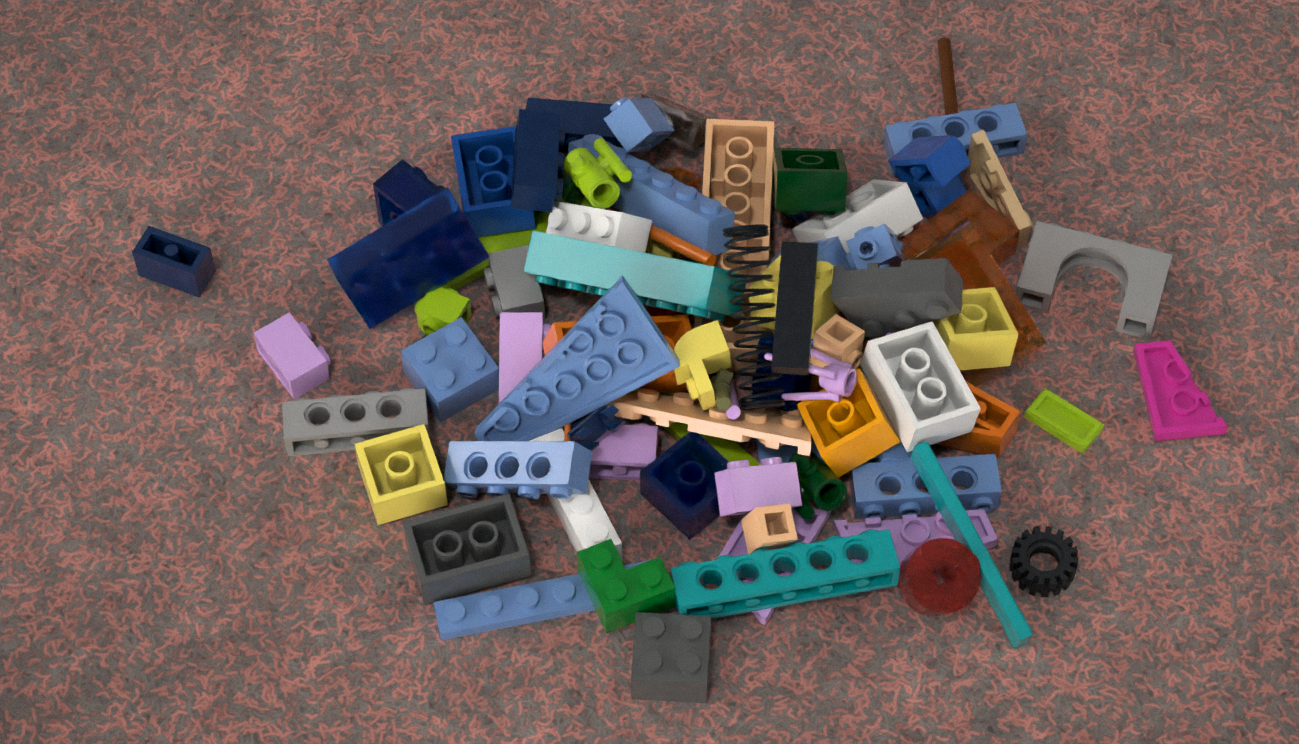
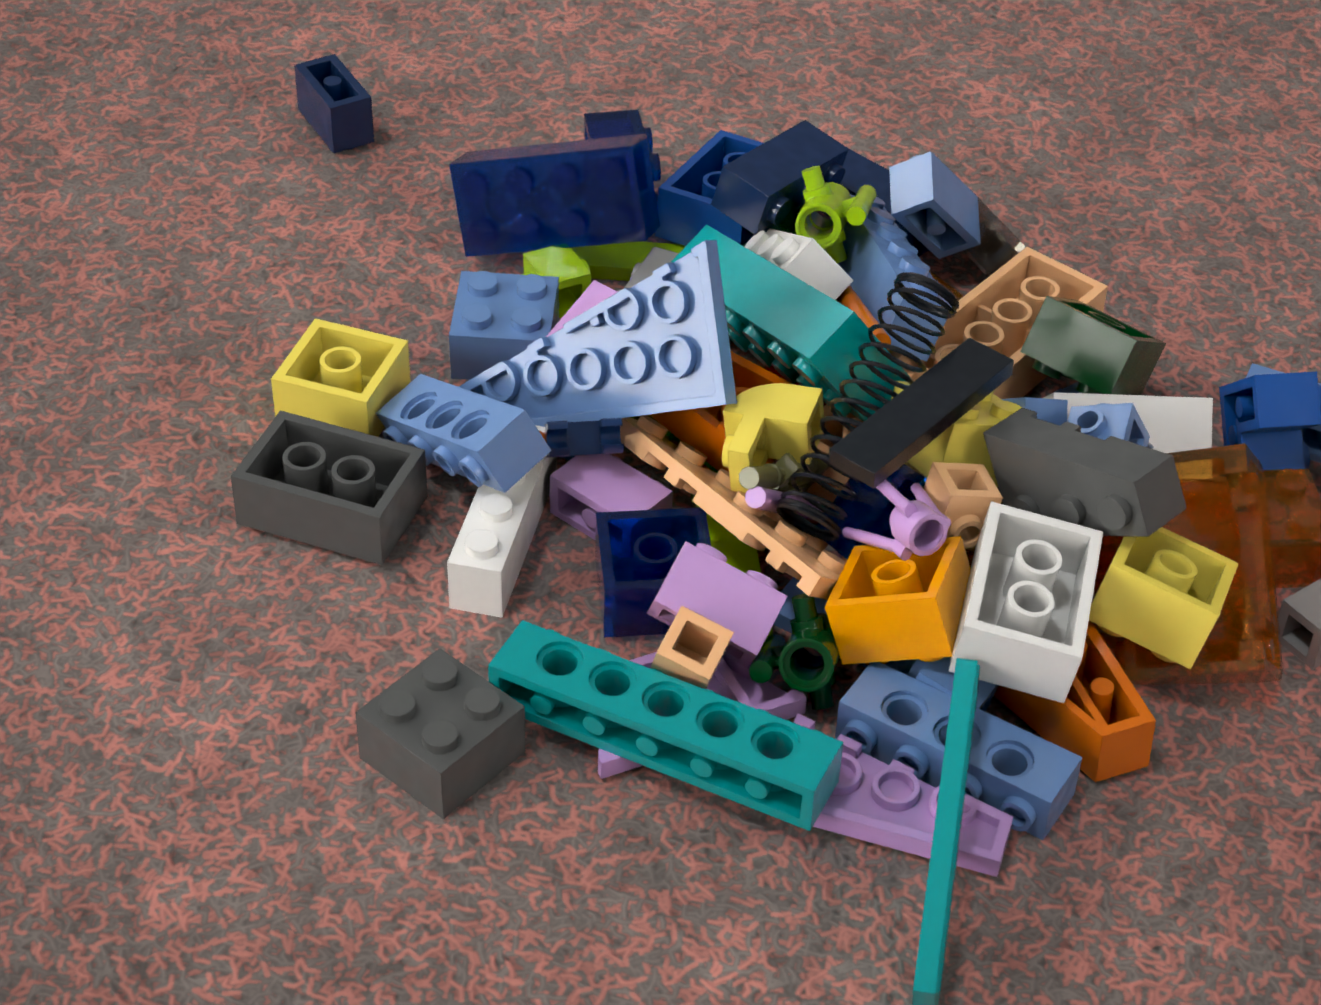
camera: 35 degrees right, 15 degrees down
lavender brick [254,312,331,399] -> none
light grey brick [282,388,431,456] -> none
medium blue plate [433,560,650,640] -> none
green brick [577,539,675,633] -> none
clear red brick [898,538,981,617] -> none
black tyre [1009,526,1079,597] -> none
lime tile [1024,388,1104,455] -> none

